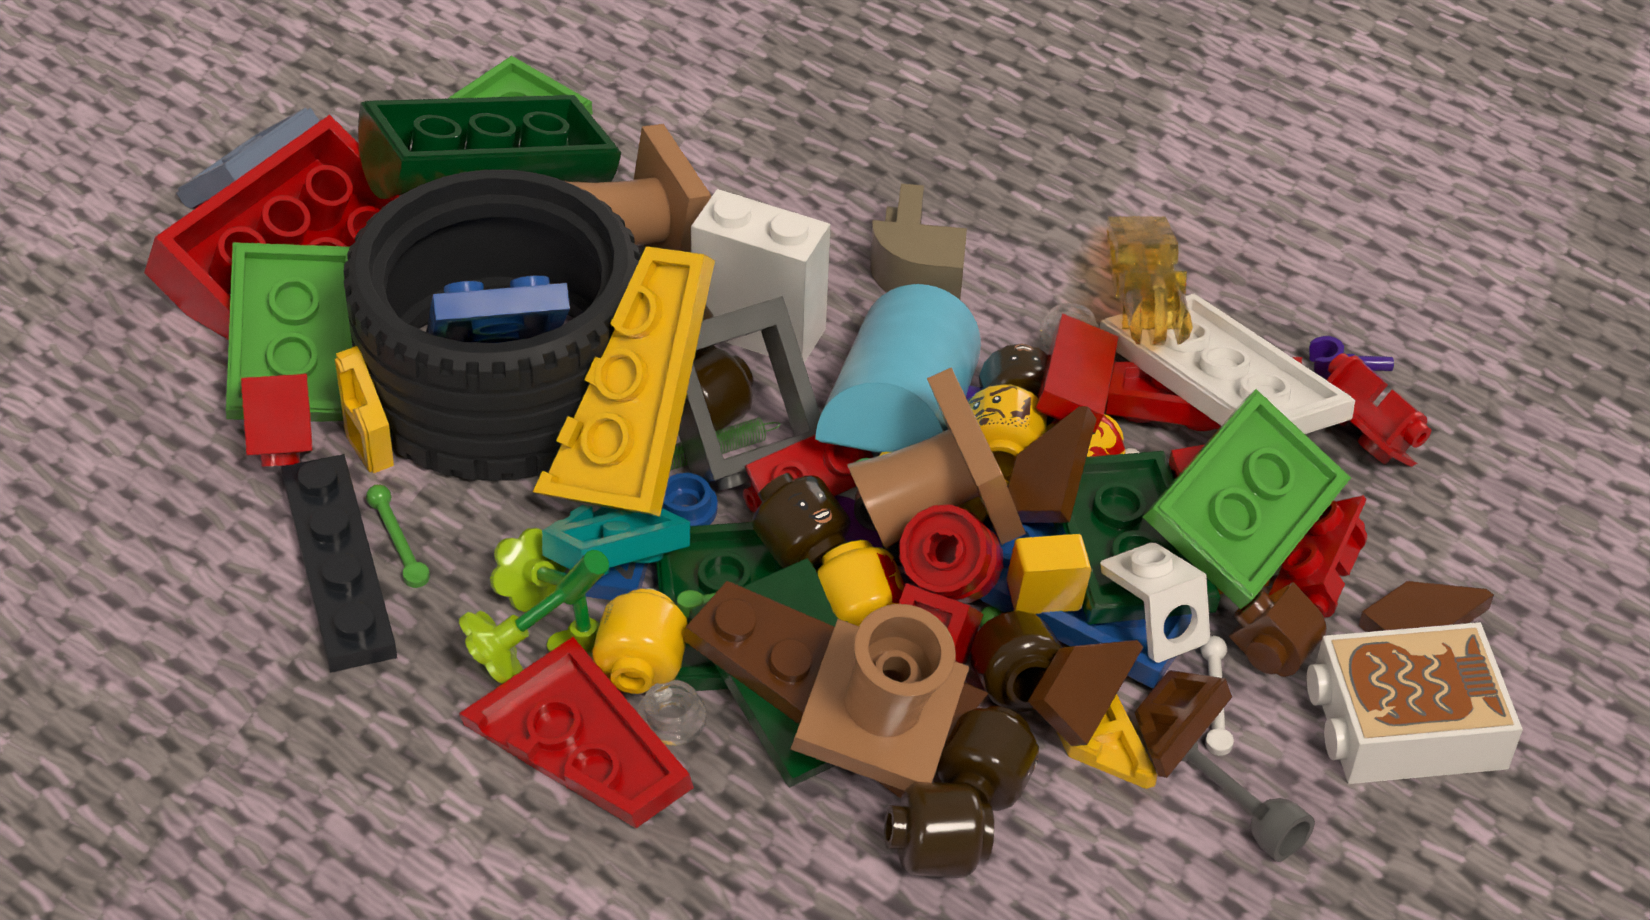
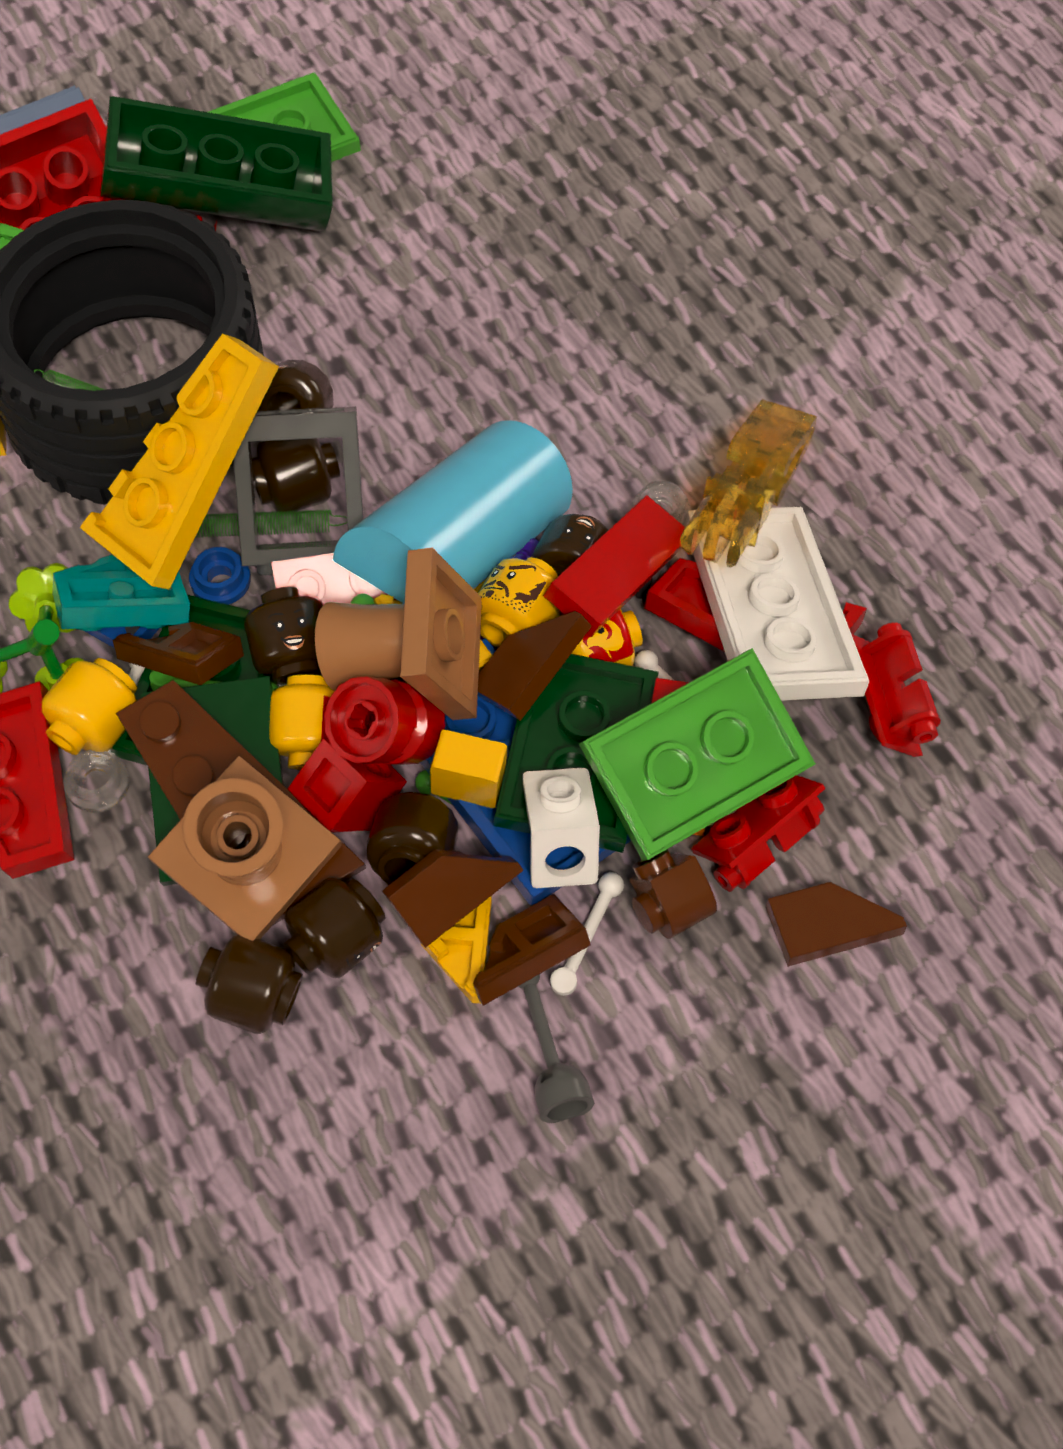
camera: 25 degrees right, 15 degrees up
blue plate [426,276,570,343] -> none
medium nougat plant [565,124,711,252] -> none
white brick [691,189,831,363] -> none
dark tan brick [870,183,967,300] -> none
brick [1307,622,1523,784] -> none
dark purple hand [1309,336,1394,380] -> none
none -> reddish brown tile [113,622,244,685]

